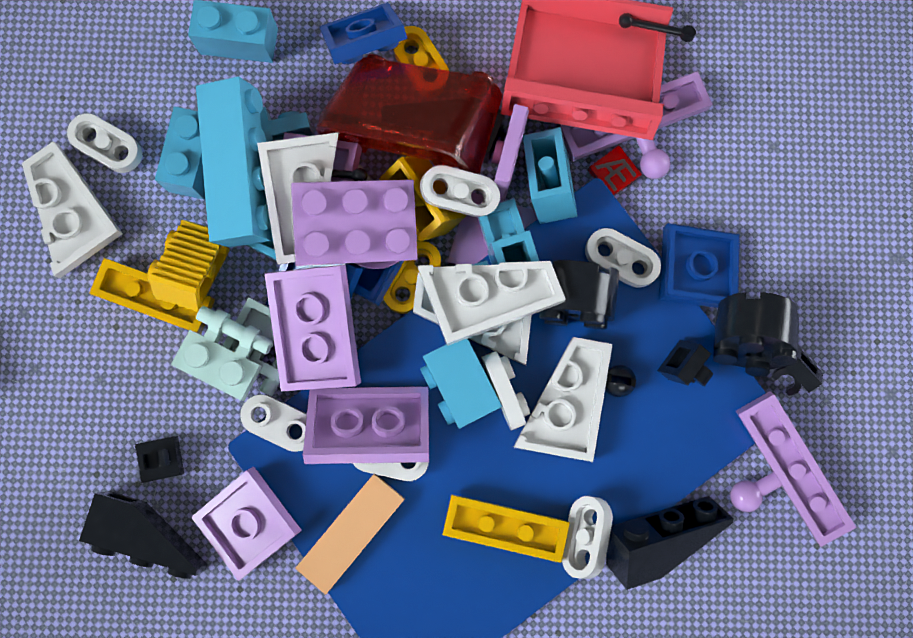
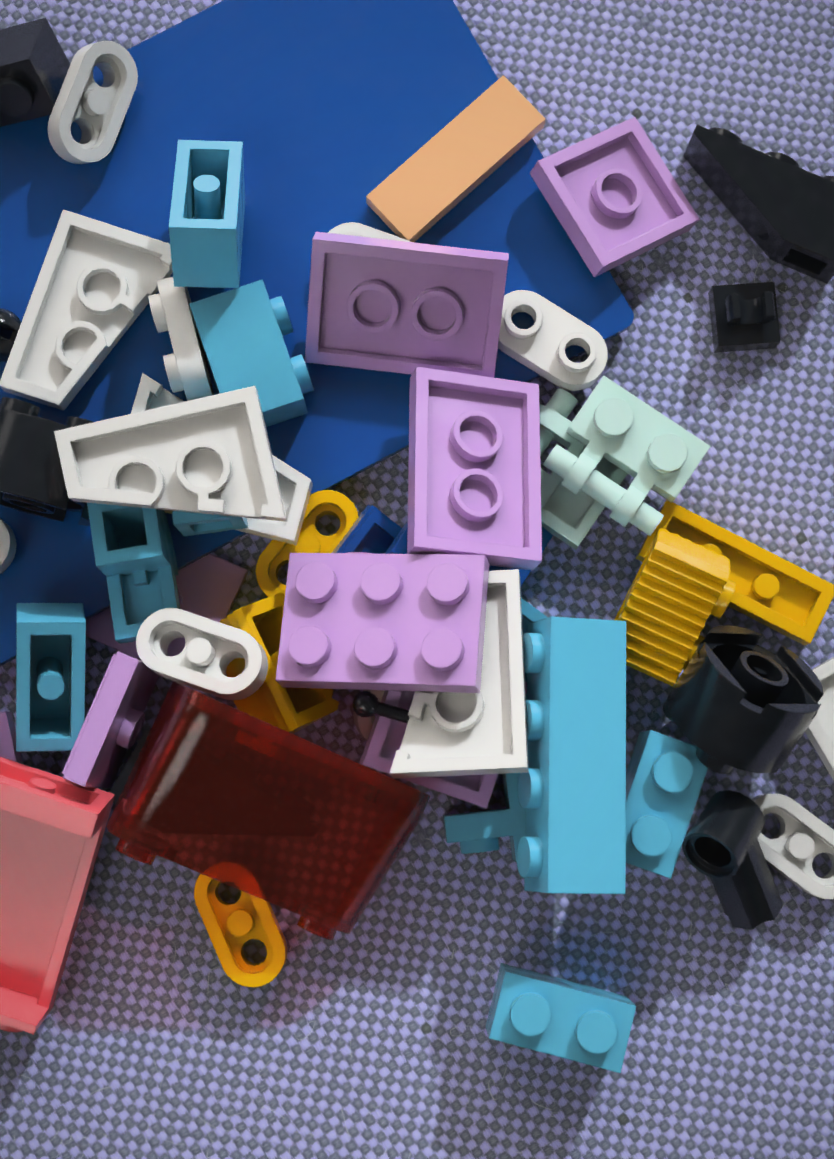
camera: 170 degrees left, 0 degrees up
blue plate [319,2,408,65] -> none
yellow plate [442,494,570,563] -> none
none -> medium azure brick [169,140,245,288]
none -> black brick [663,625,824,774]
none -> black piece [682,790,783,930]

